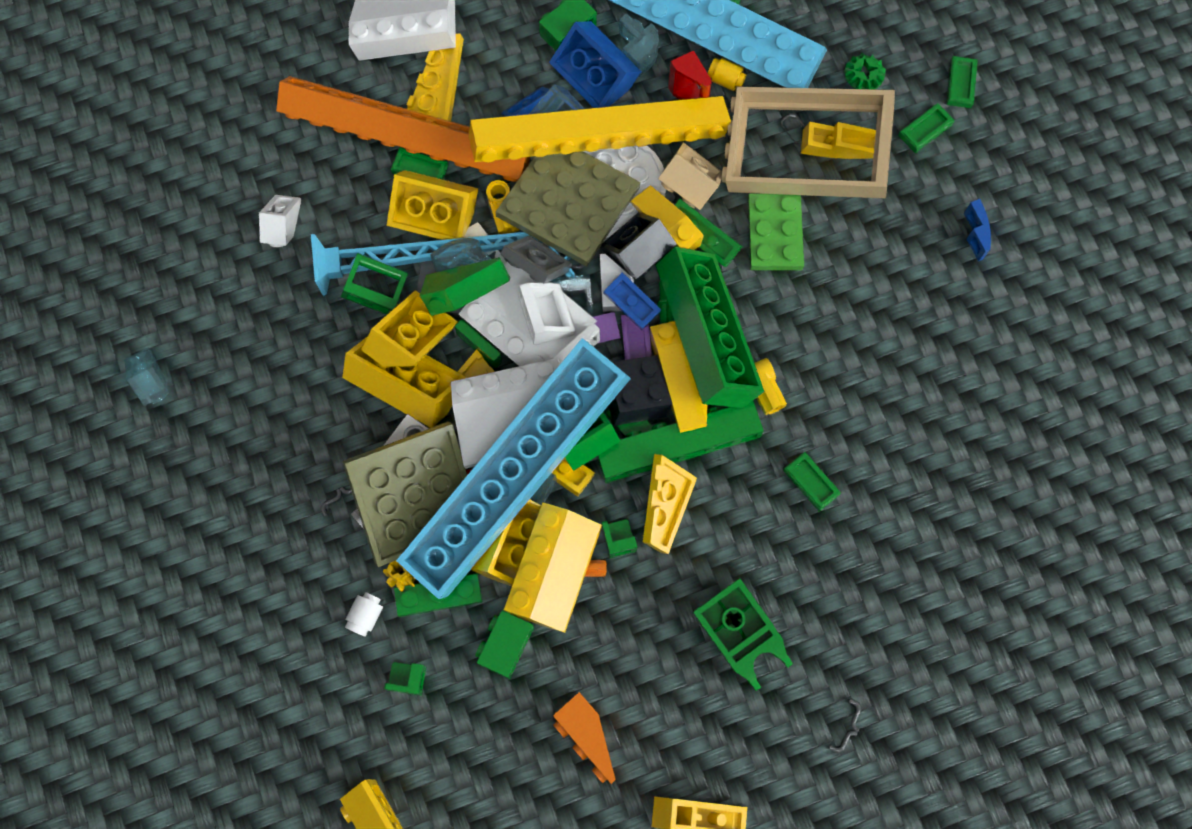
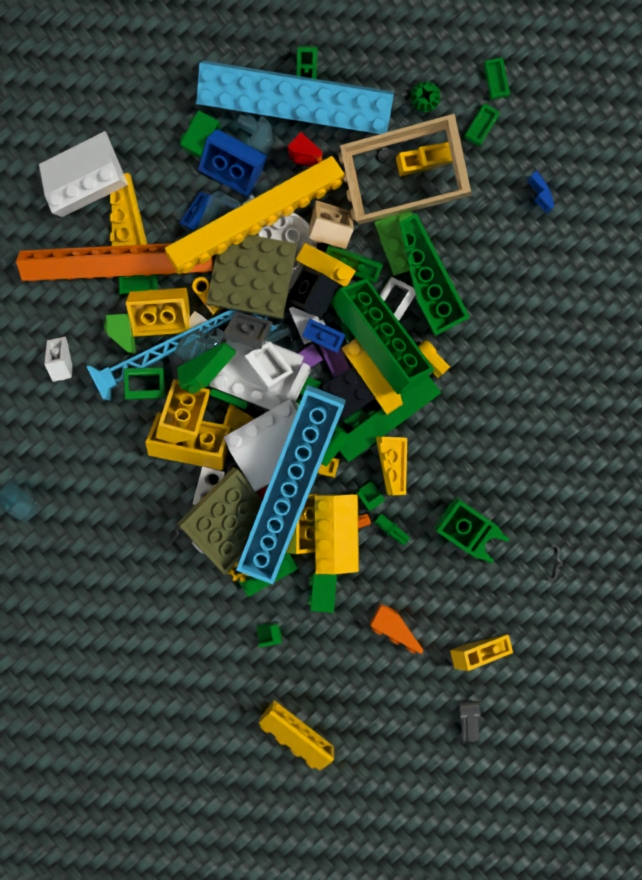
camera: 20 degrees left, 15 degrees up
white brick [345,592,383,637] -> none
yellow brick [708,58,747,91] -> none
green tile [783,452,841,512] -> none
none -> bright green slope [104,314,136,354]
none -> green axle [374,513,410,545]
none -> white tile [380,277,416,321]
none -> green wedge [399,213,470,336]

